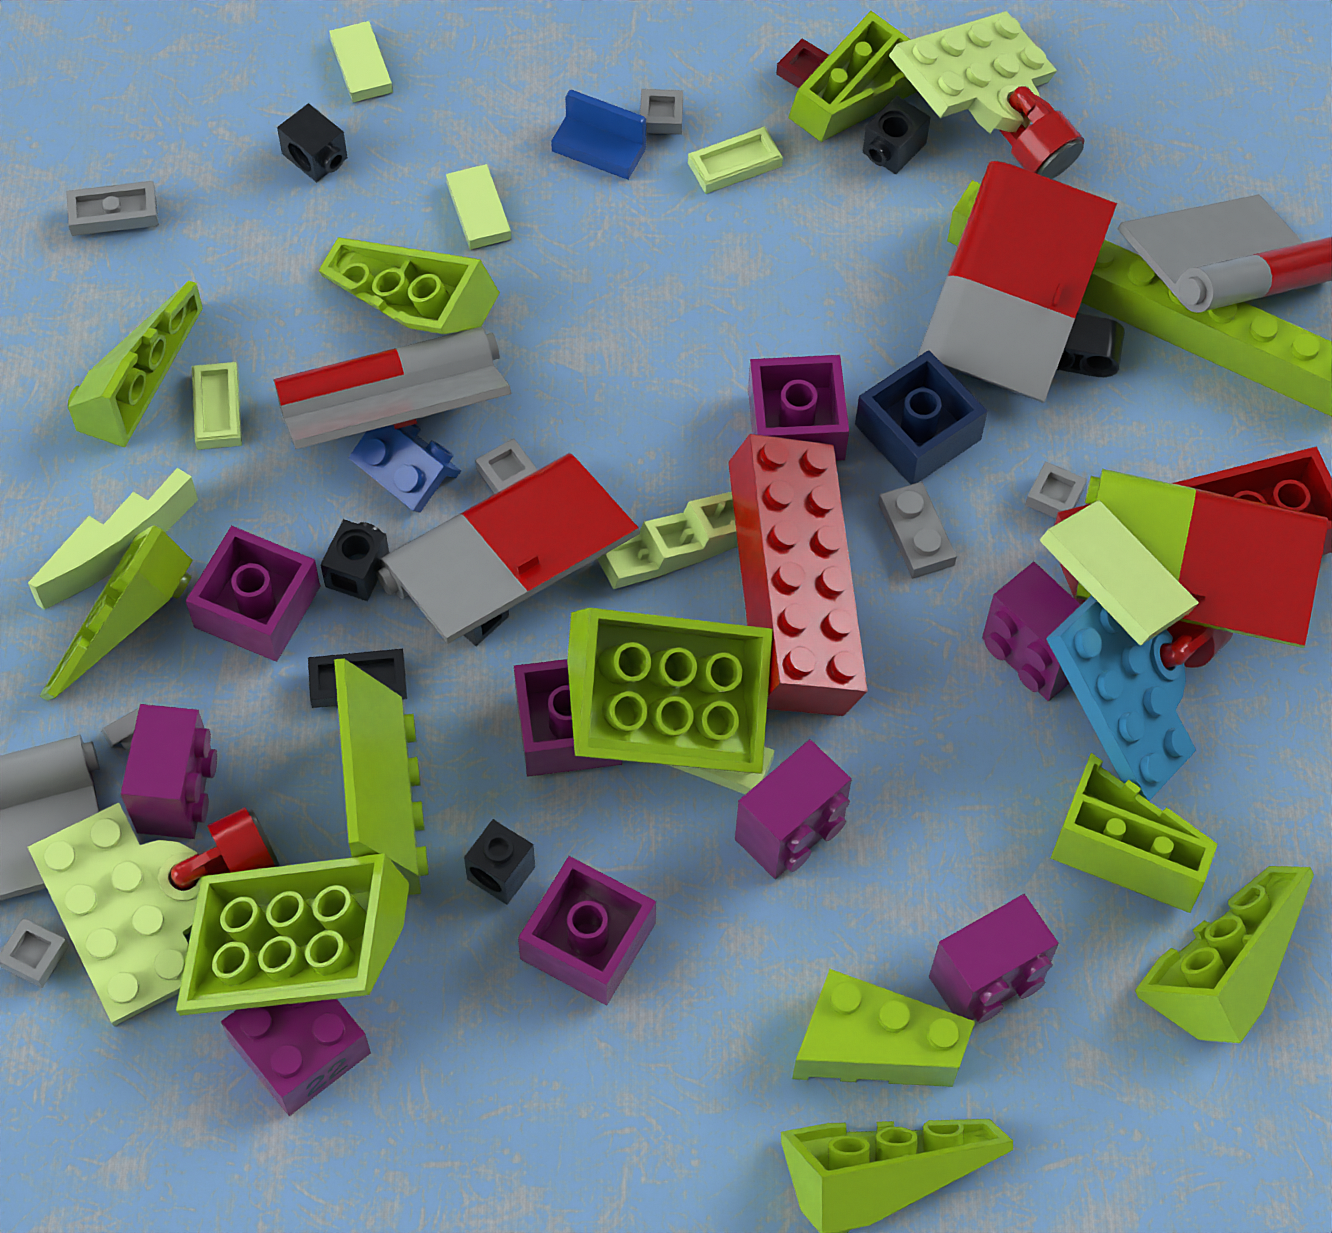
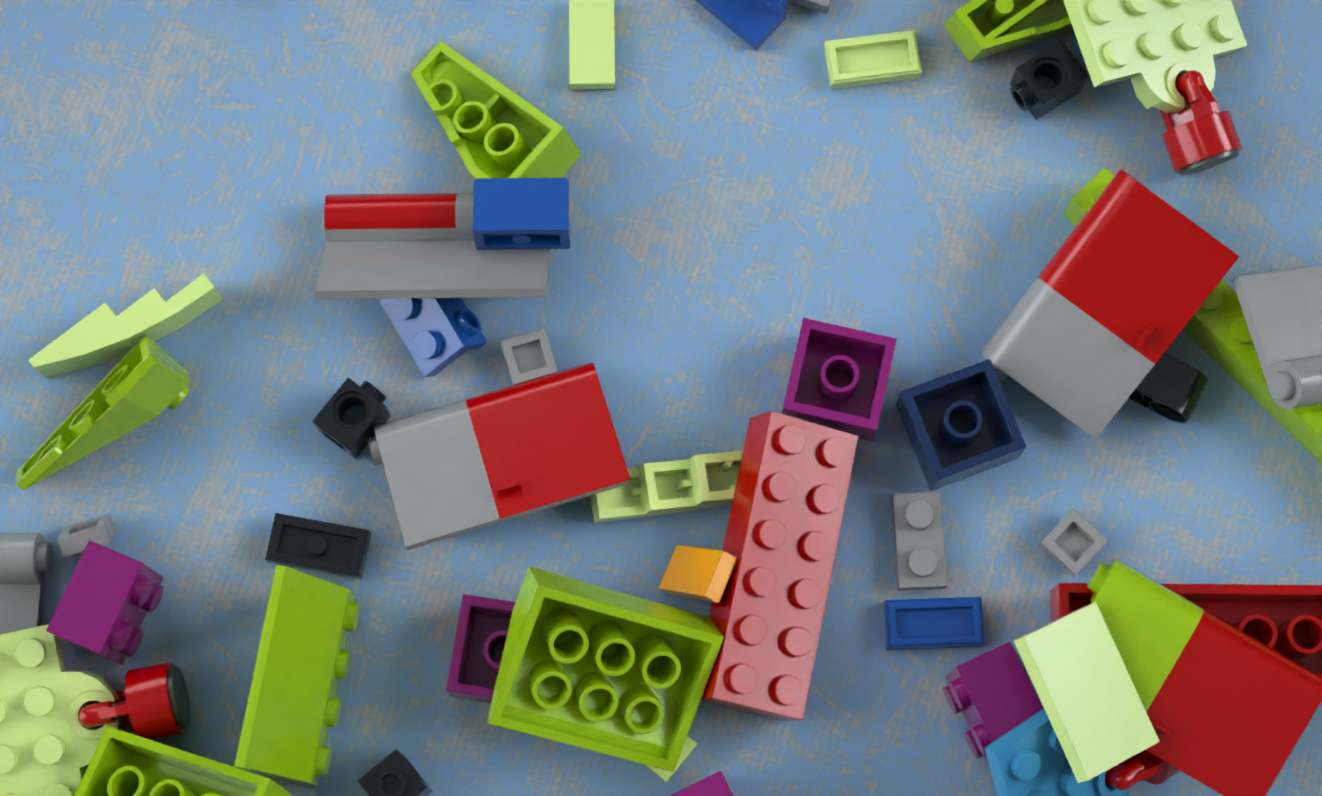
camera: 20 degrees right, 15 degrees up
lime wedge [68,281,203,448] -> none
magenta brick [186,525,321,662] -> none
yellowish green tile [192,362,242,450] -> none
none -> blue panel [473,178,571,250]
none -> light orange tile [658,545,737,603]
none -> blue tile [884,597,984,650]

